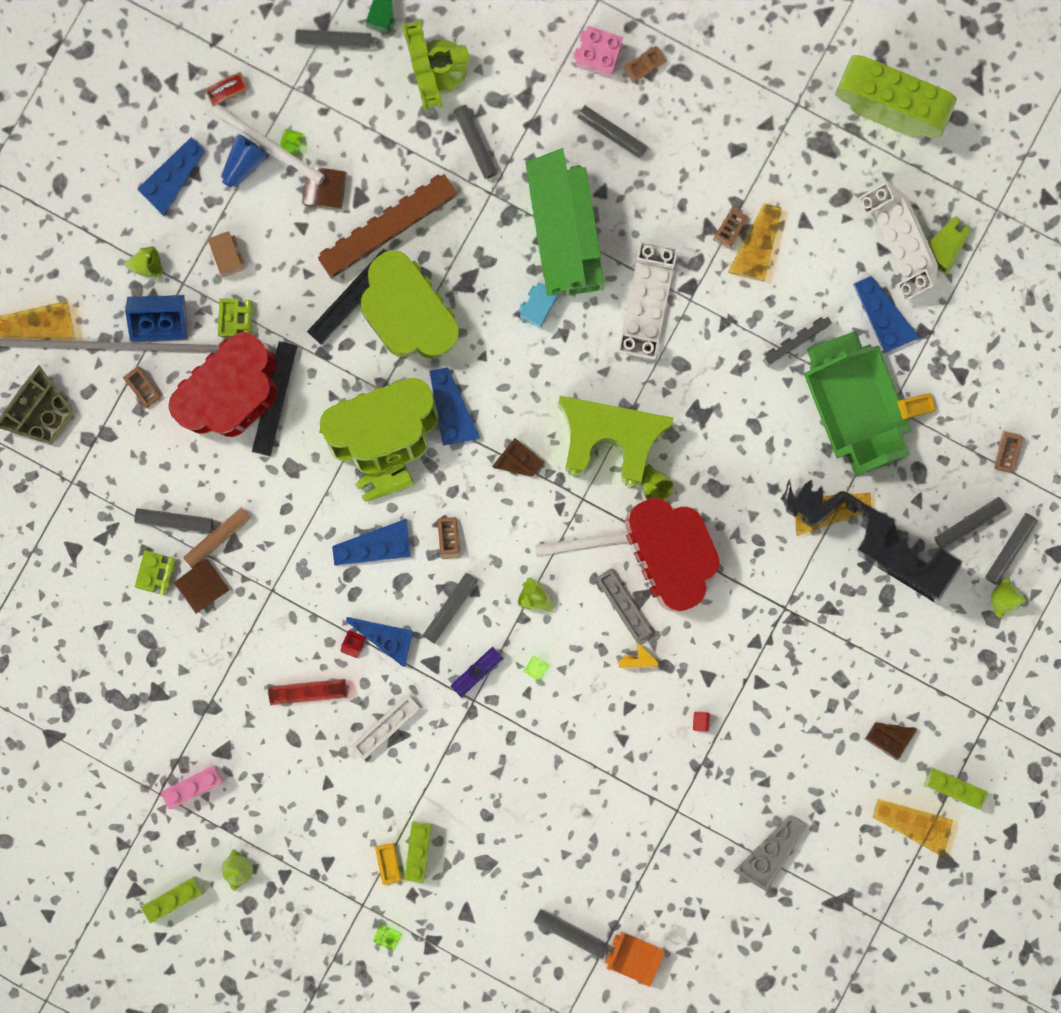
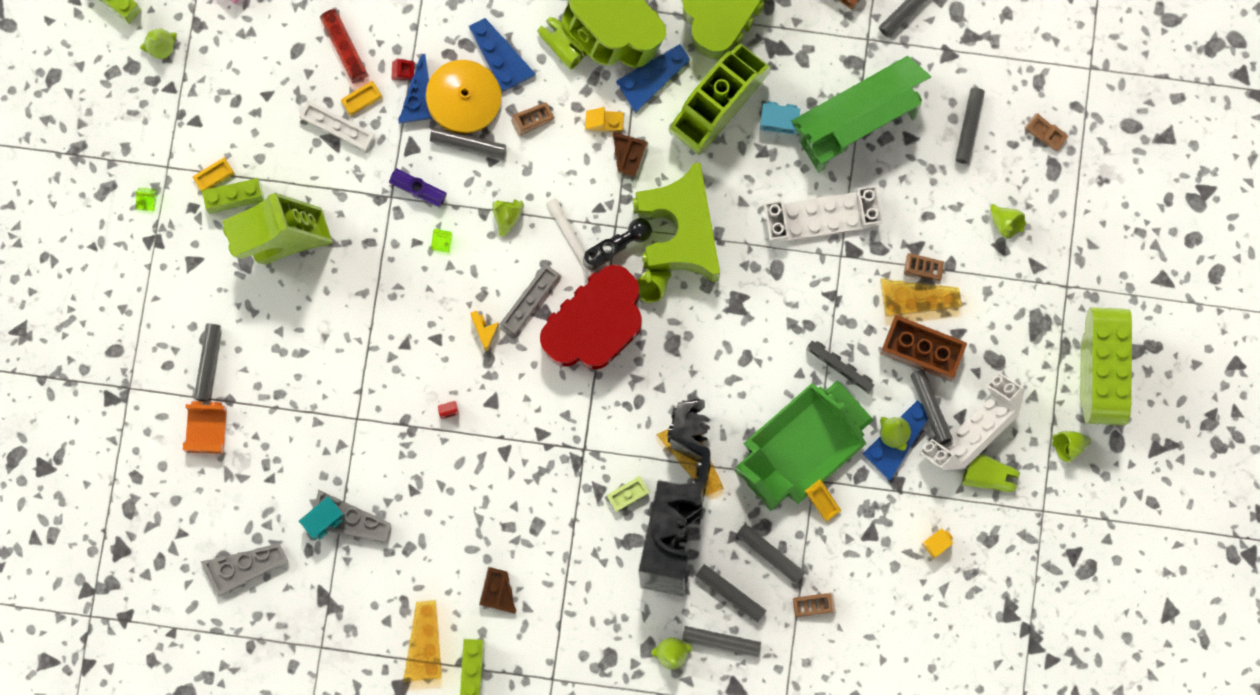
camera: 70 degrees right, 5 degrees down
bright pink brick [573,26,624,77] -> none
none -> light grey wing [201,543,288,597]
none -> lime piece [222,193,333,265]
none -> teal brick [298,496,345,541]
none -> yellow tile [340,80,383,116]
none -> yellow dish [425,60,501,134]
none -> black beam [583,218,652,270]
none -> yellow slope [585,107,624,132]
none -> yellowish green plate [606,476,650,512]
none -> lime brick [669,43,771,155]
none -> dark grey piece [736,523,806,584]
none -> dark orange brick [880,315,967,382]
none -> lime hat [880,417,911,451]
none -> dark grey piece [910,370,953,445]
none -> yellow brick [922,528,954,559]
none -> lime hat [990,204,1027,239]
none -> lime hat [1052,431,1092,462]

